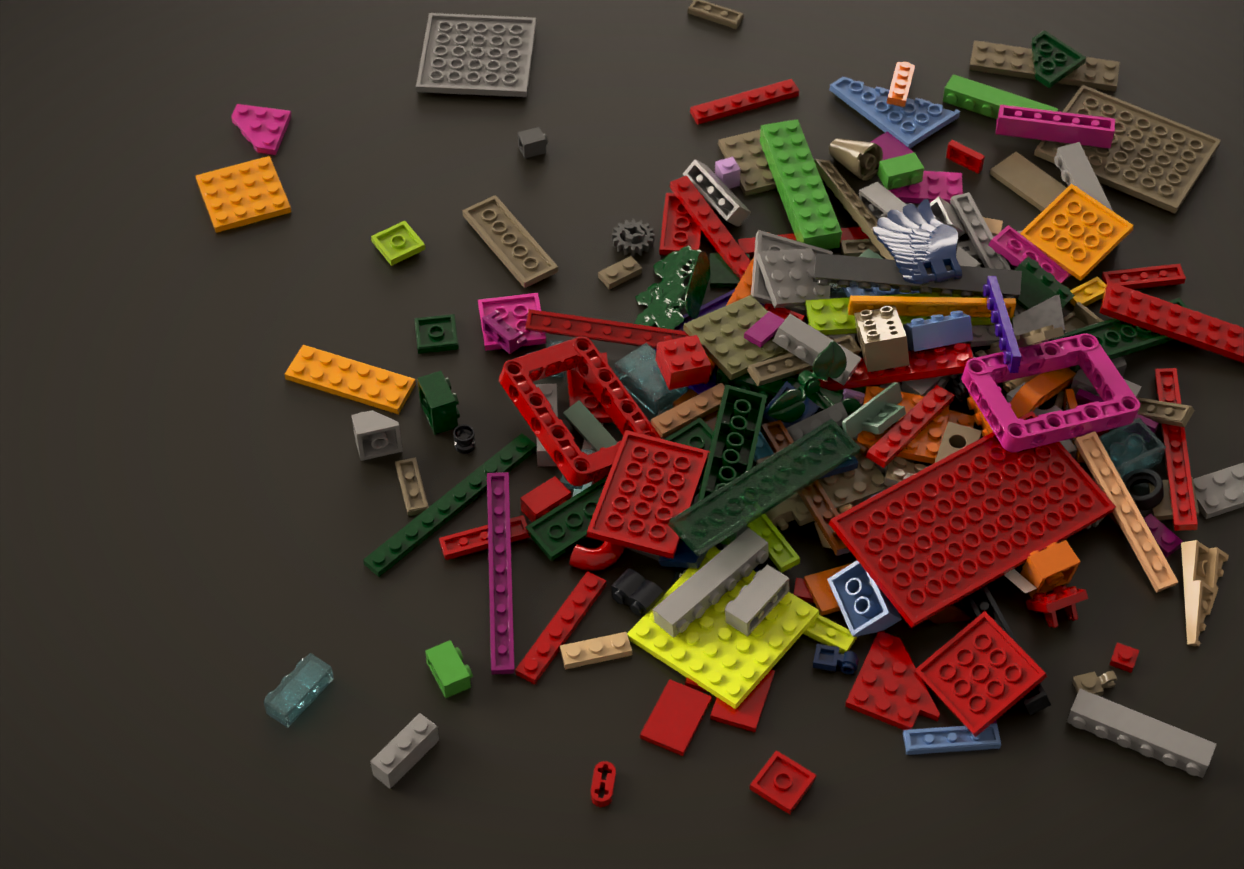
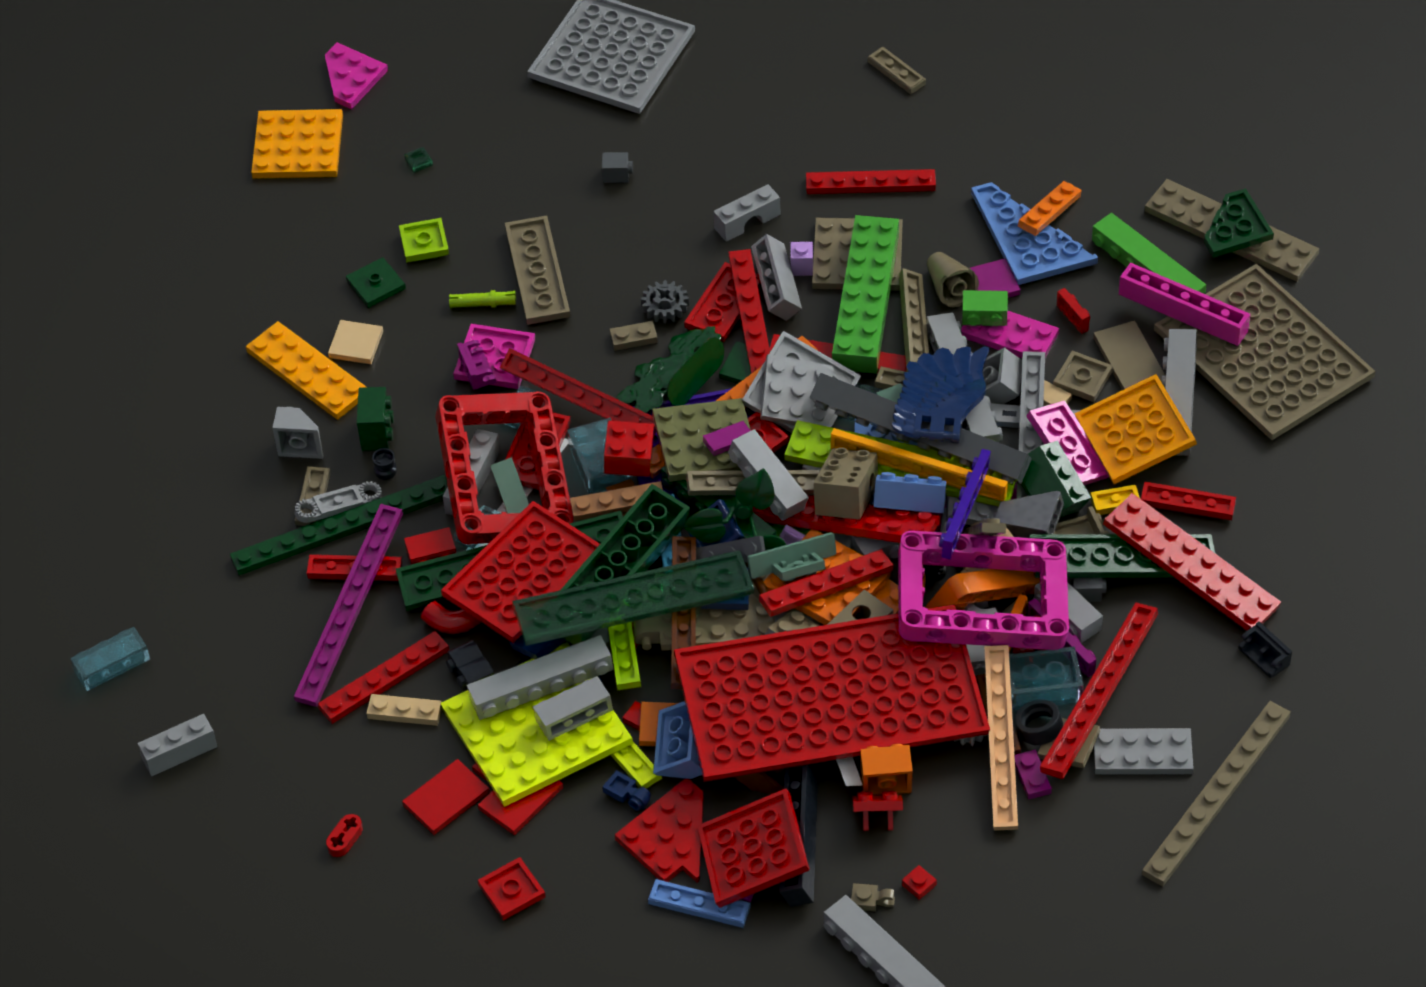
camera: 25 degrees right, 0 degrees up
dark green tile [414,314,459,354] -> none
bright green brick [425,640,473,698] -> none
dark tan tile [1137,398,1195,427] -> none
tan wedge [1181,540,1229,646] -> none
none -> light grey plate [295,481,382,523]
none -> tan tile [328,320,383,364]
none -> dark green plate [346,257,406,308]
none -> clear green tile [404,147,433,173]
none -> lime pin [449,290,516,308]
none -> light grey arch [713,184,781,242]
none -> dark tan plate [1053,350,1113,402]

